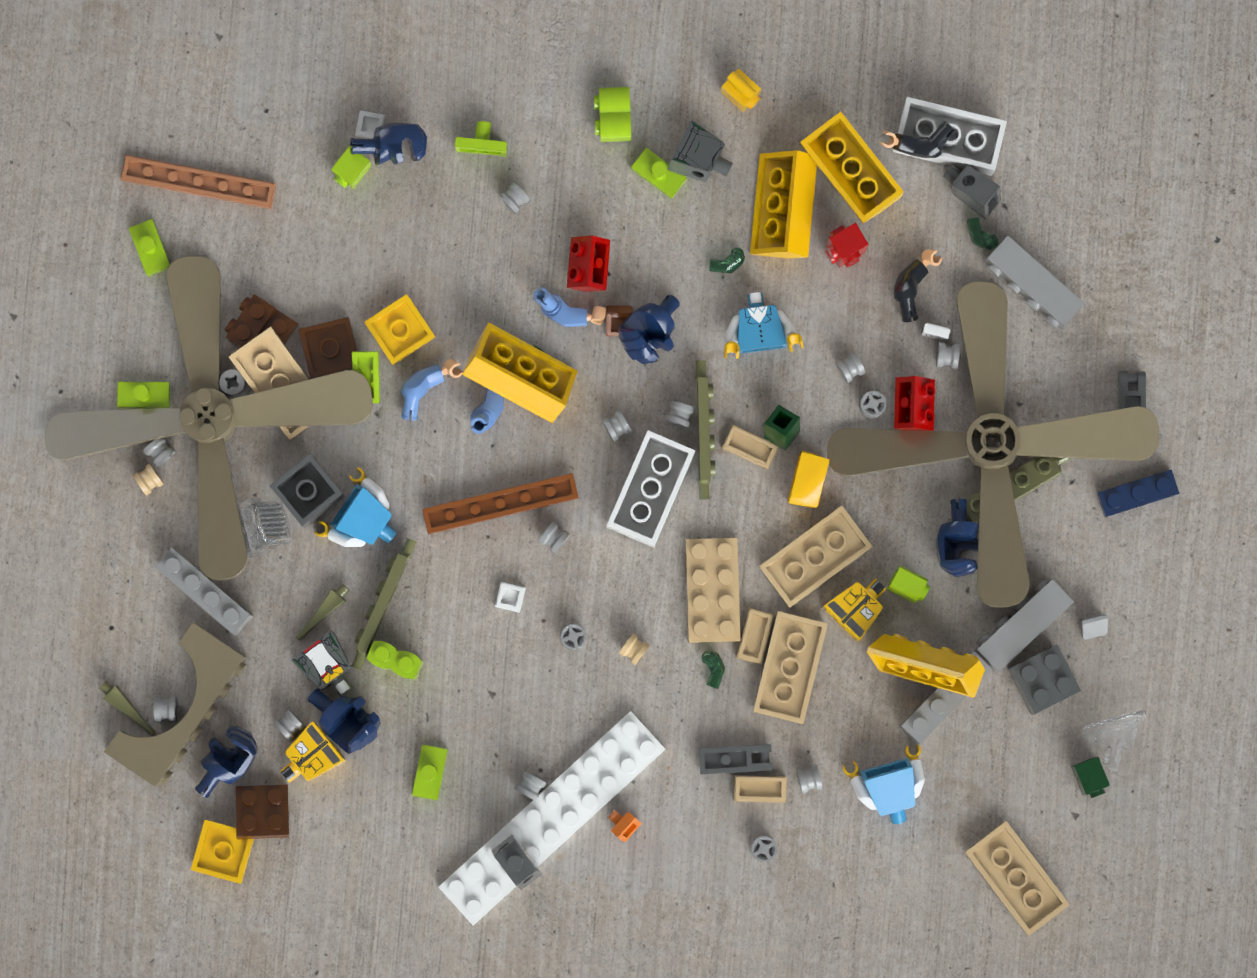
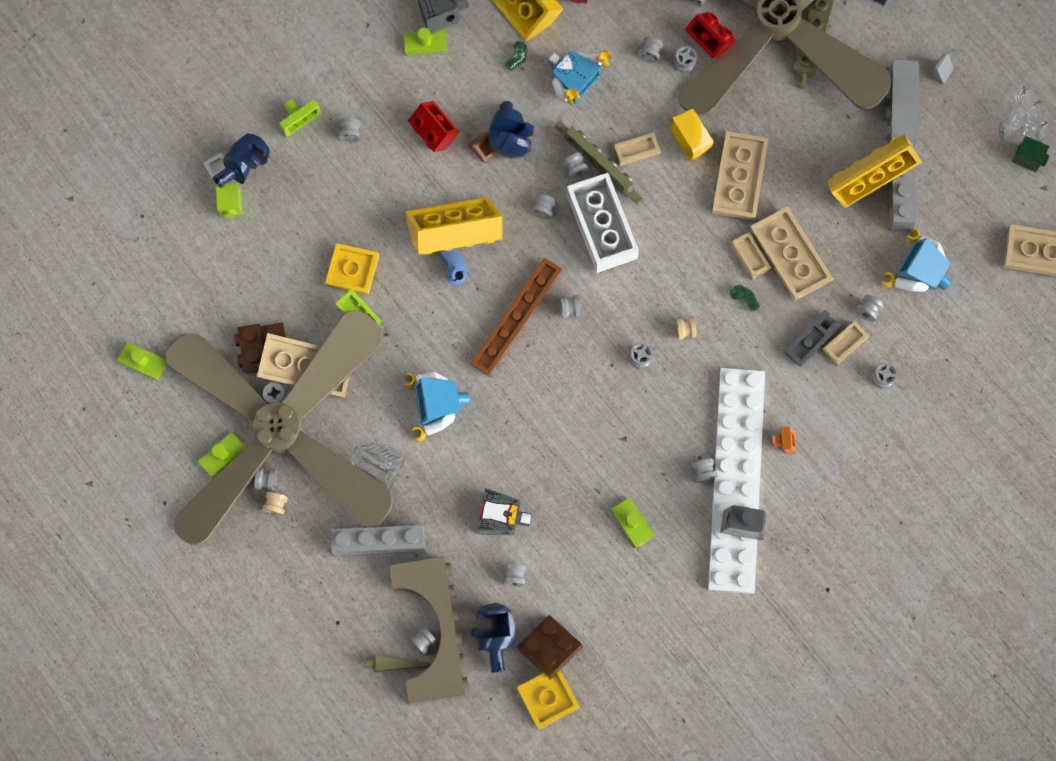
camera: 40 degrees left, 10 degrees down
nougat tile [120,155,277,210] -> none
dark grey brick [270,454,345,528] -> none
yellow torso [280,721,346,783] -> none
olive piece [296,584,350,640] -> none
reddish brown plate [299,317,357,379] -> none
dark blue piece [308,688,381,754] -> none
olive plate [351,538,417,670] -> none
lime brick [367,641,424,680] -> none
medium blue arm [401,359,463,420] -> none
white tile [495,582,526,613] -> none
medium blue arm [533,287,606,327] -> none
lime brick [594,87,631,142] -> none
tan plate [686,538,741,643] -> none
dark green brick [764,405,800,451] -> none
yellow torso [822,579,886,642] -> none
lime brick [886,565,930,603] -> none
dark blue piece [936,499,979,577] -> none
dark grey brick [1008,644,1081,715] -> none

